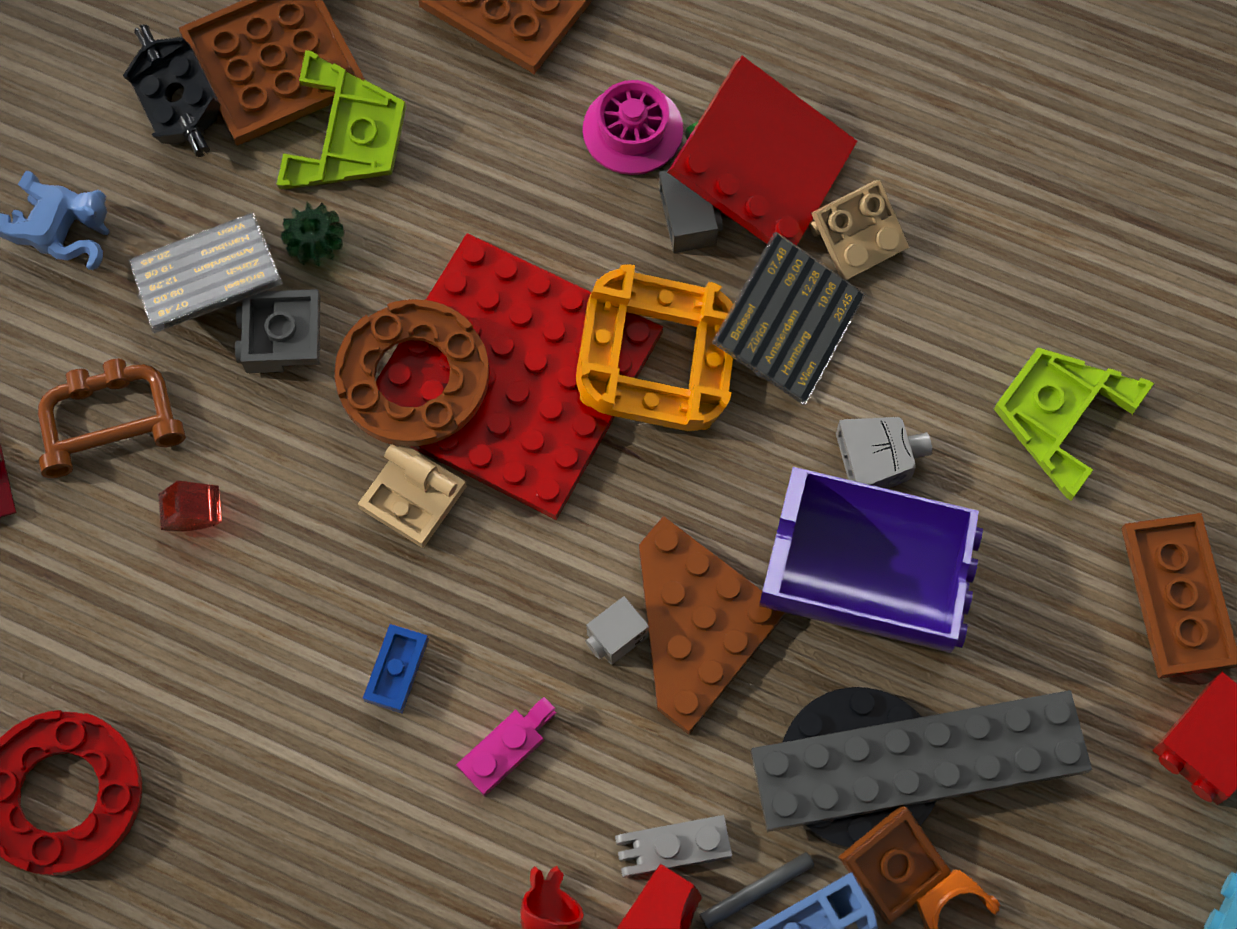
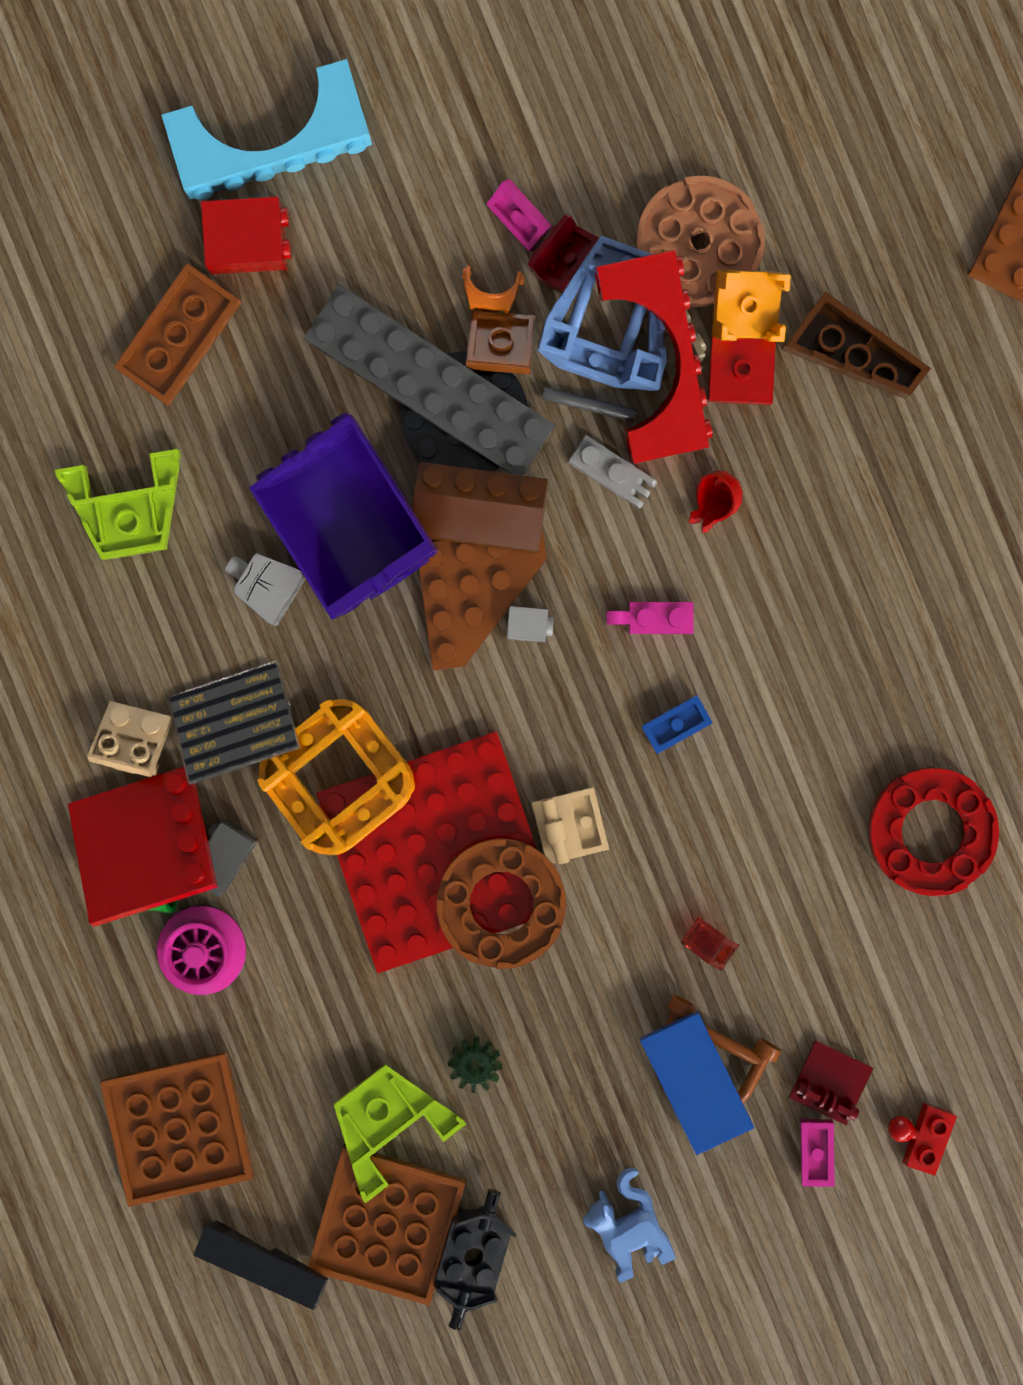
camera: 140 degrees left, 20 degrees up
piece [128,212,283,333] -> none
dark grey plate [235,289,321,373] -> none
none -> reddish brown slope [413,462,548,553]
none -> blue tile [640,1010,755,1156]

